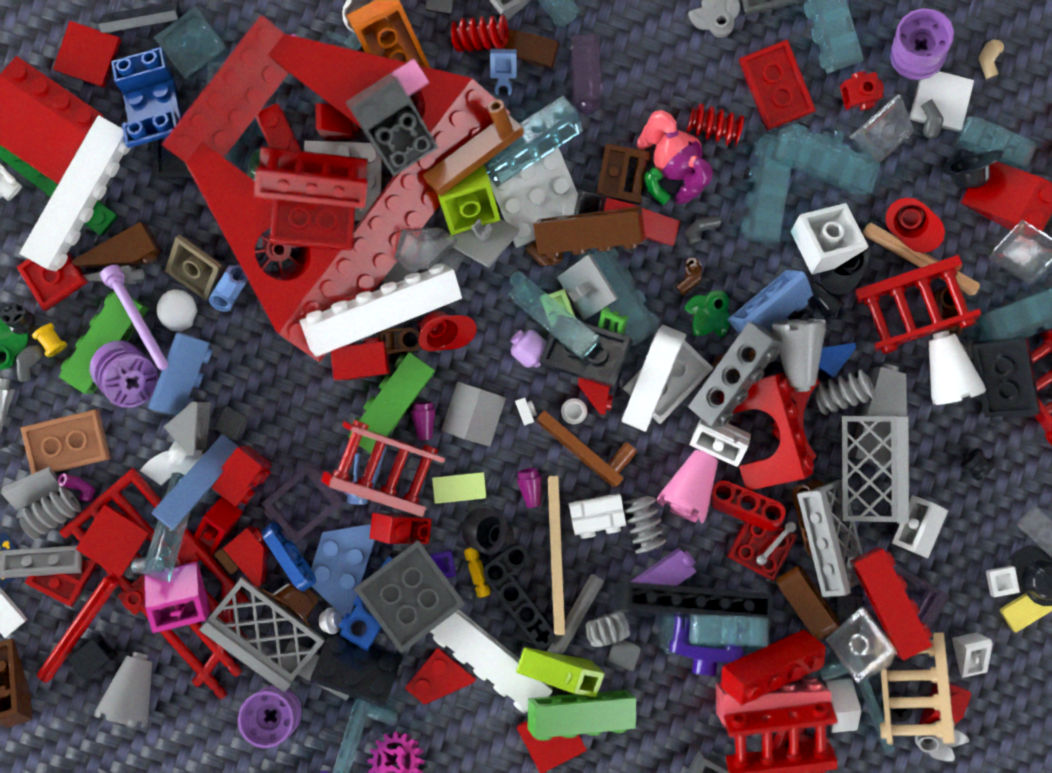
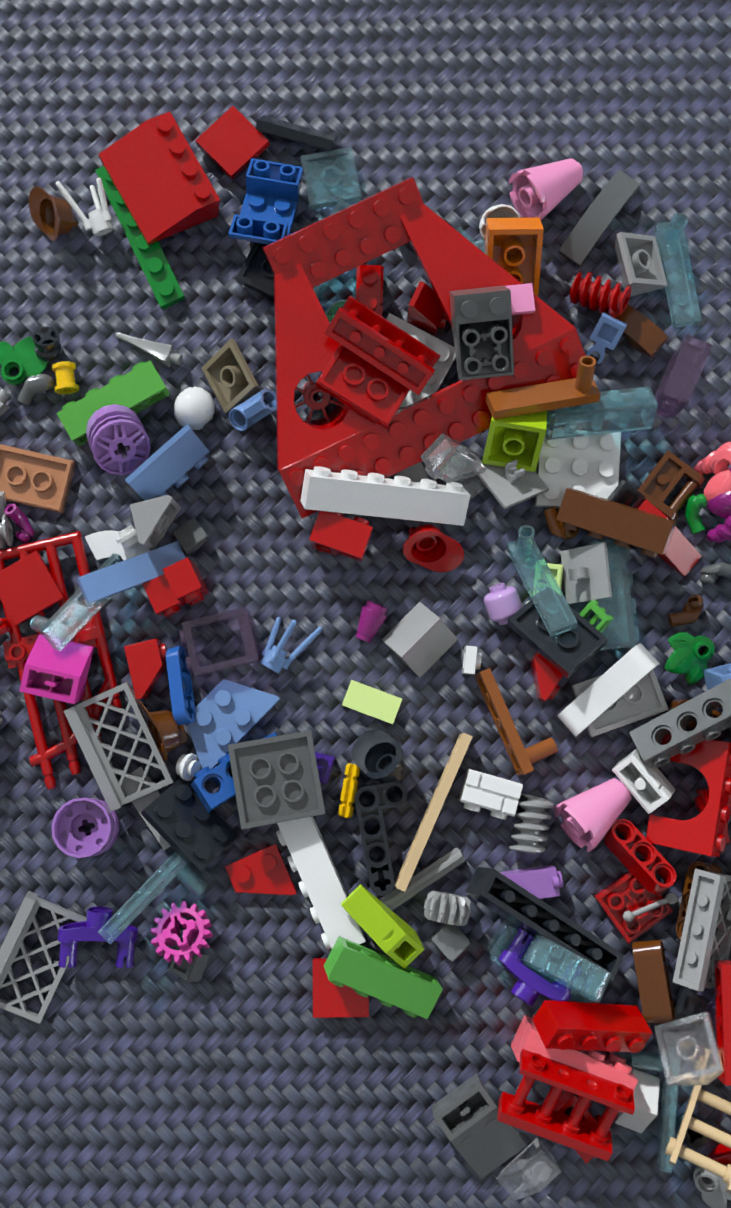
camera: 25 degrees right, 5 degrees down
red tile [17,251,89,311] -> none
white brick [19,115,131,272] -> none
reddish brown slope [72,222,163,268] -> none
lavender piece [100,265,168,370] -> none
red slope [194,497,243,557] -> none
reddish brown tile [214,548,240,574] -> none
red fence [321,420,445,517] -> none
bright green brick [348,352,436,454] -> none
red slope [369,512,432,544] -> none
reddish brown piece [376,327,422,354] -> none
magenta cone [516,468,542,508] -> none
white plate [561,399,587,424] -> none

